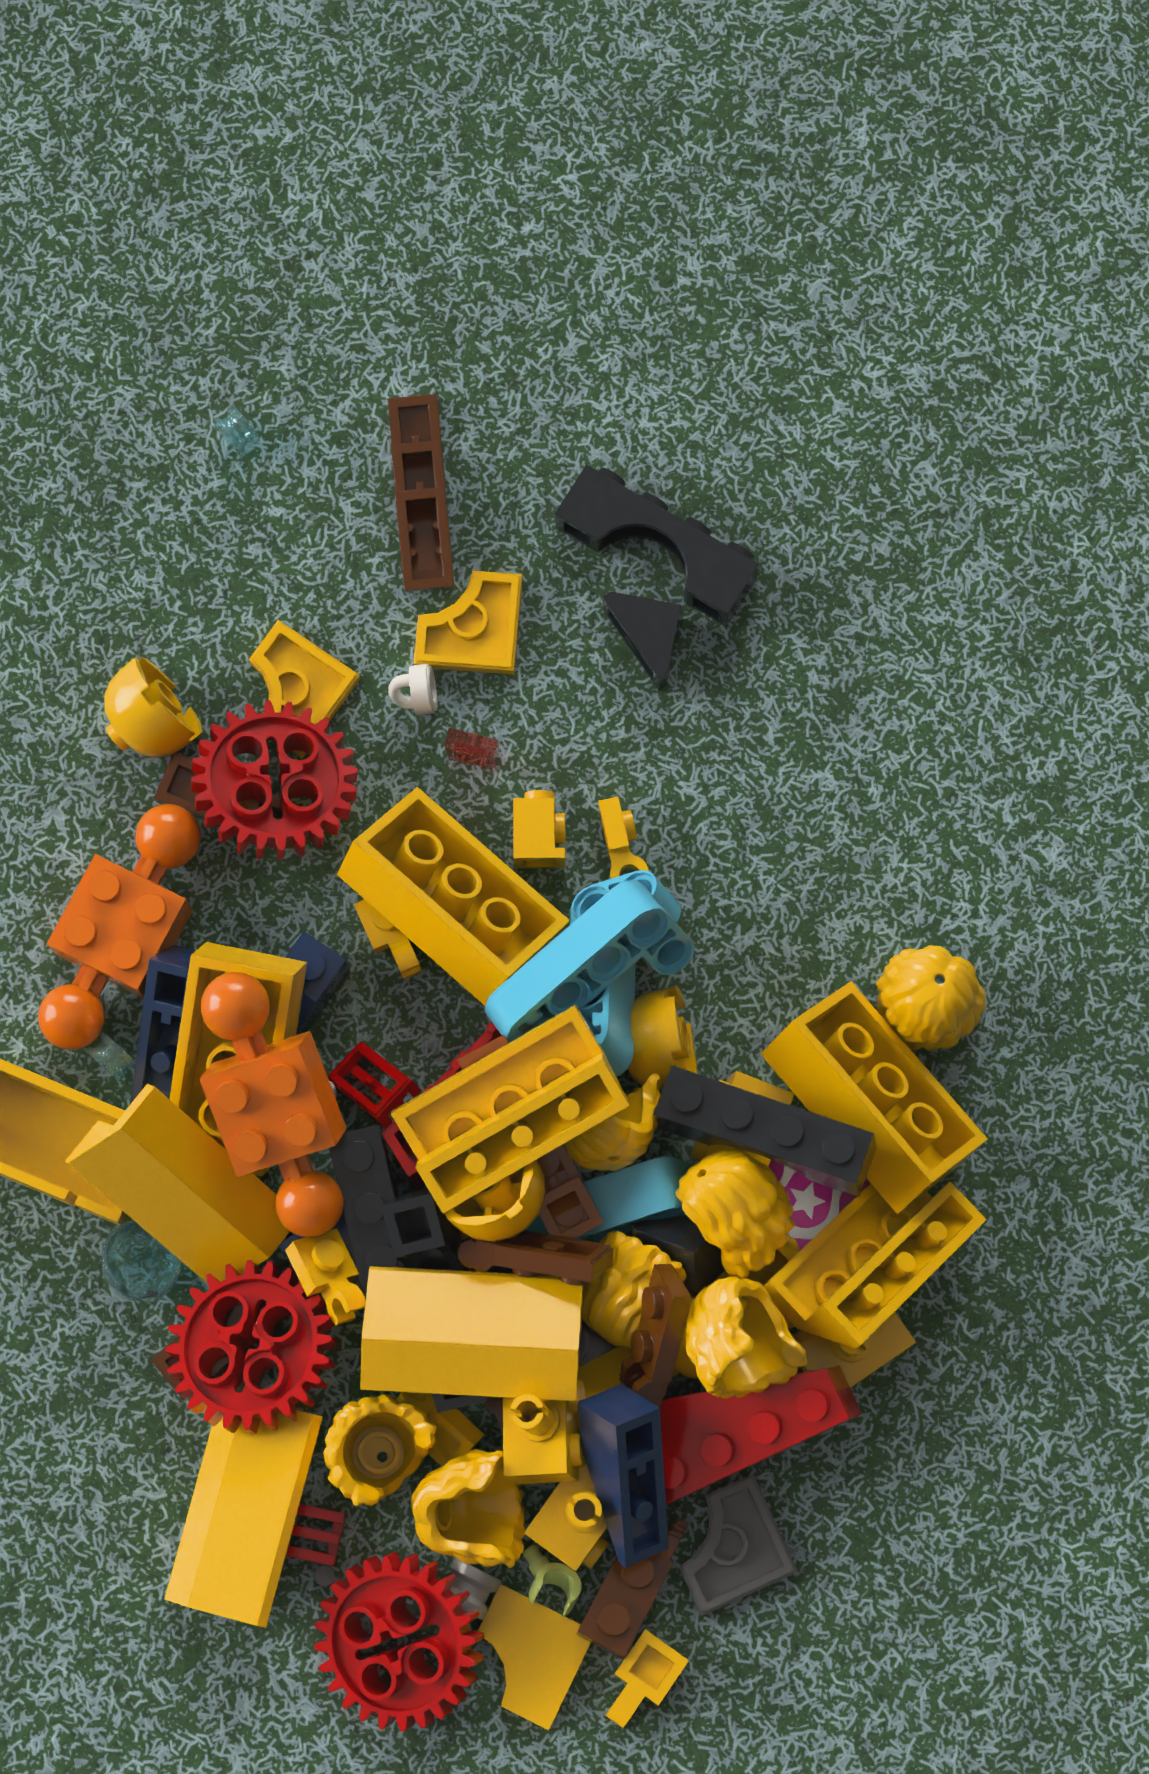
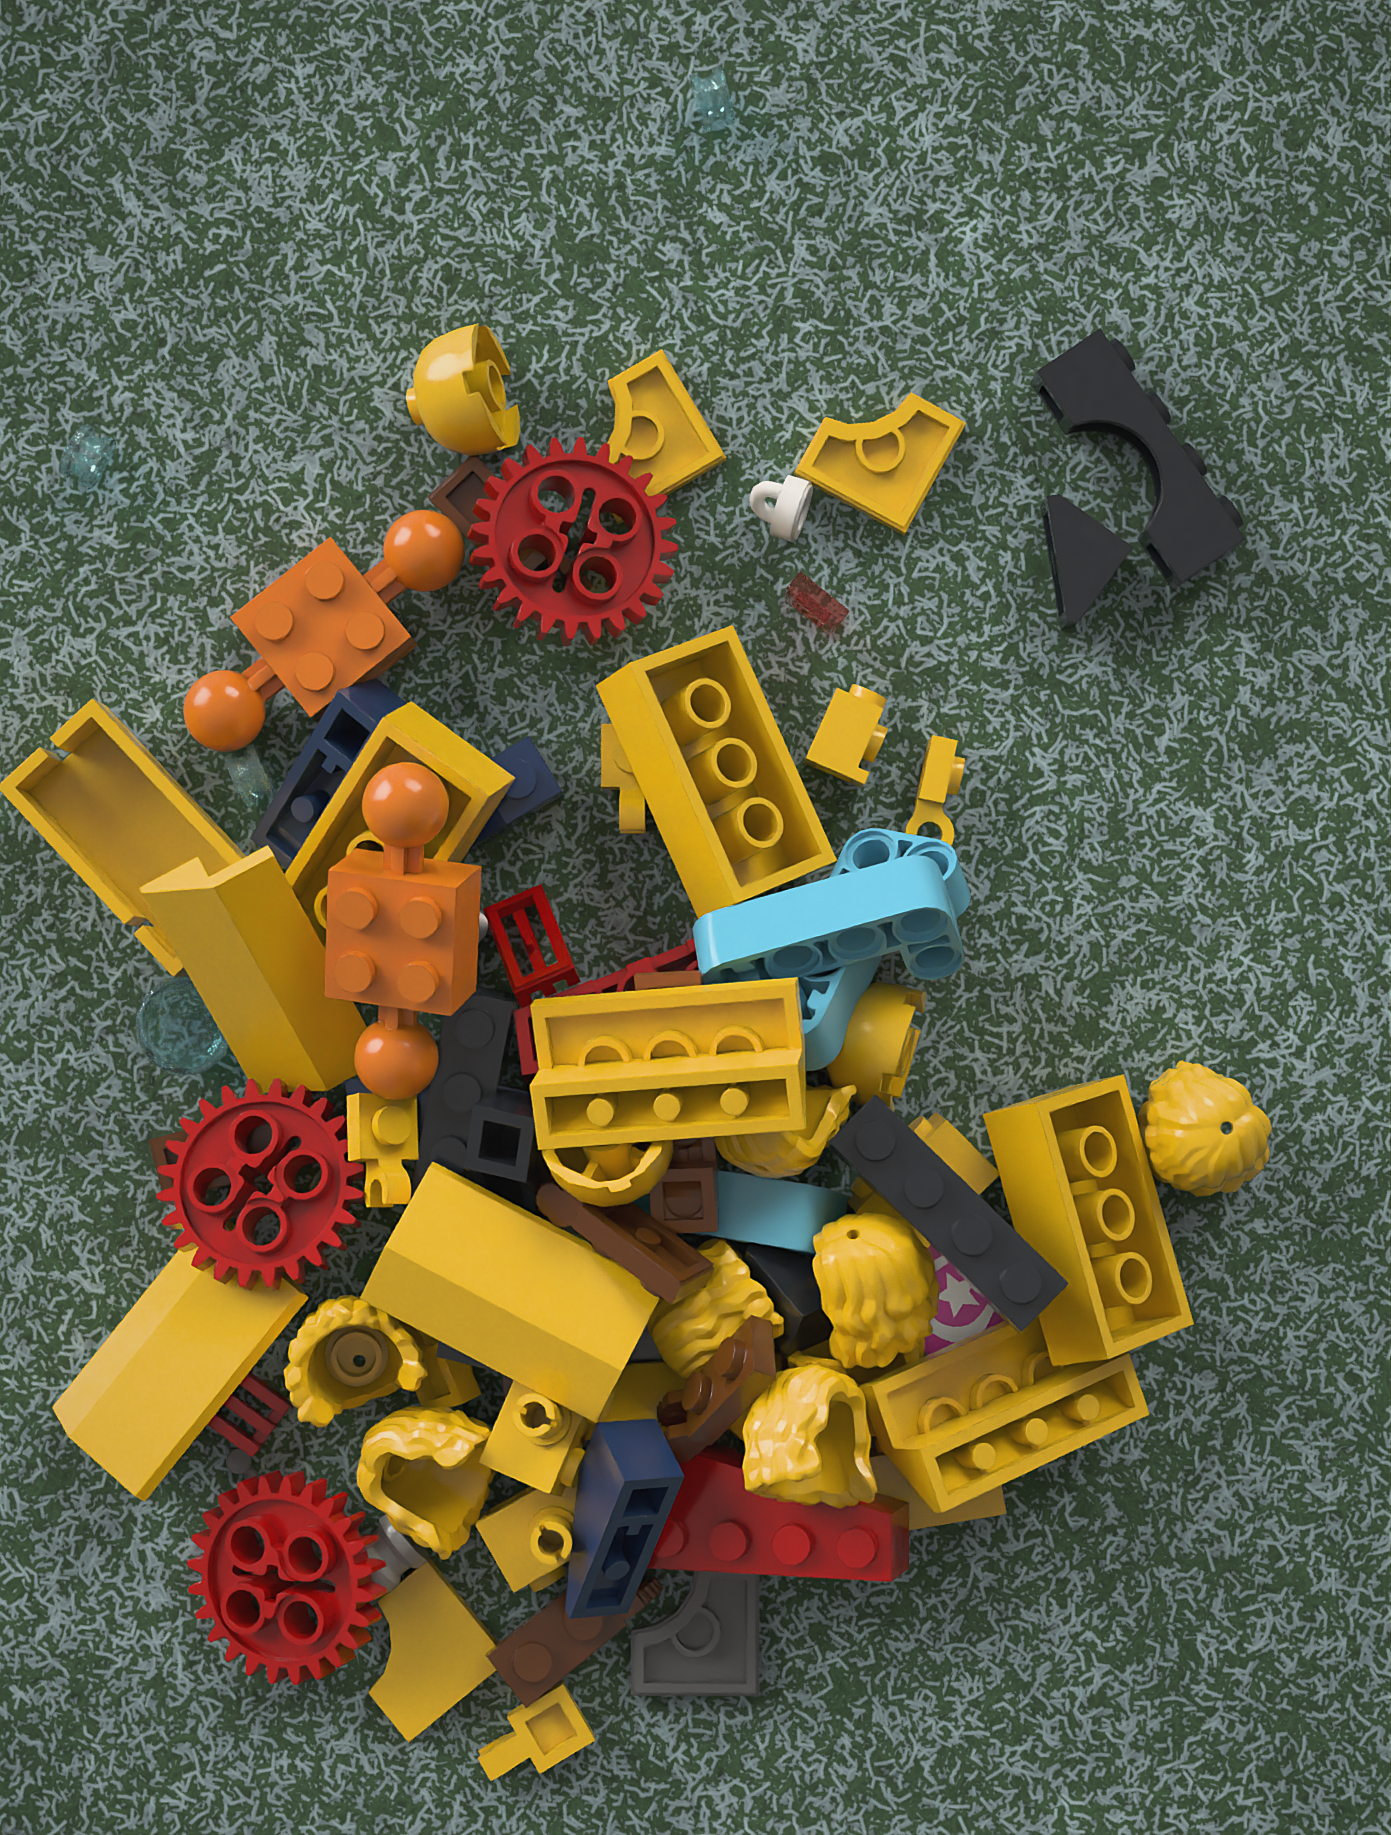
camera: 20 degrees right, 10 degrees up
reddish brown slope [387,394,454,592] -> none
yellowish green piece [523,1545,582,1617] -> none

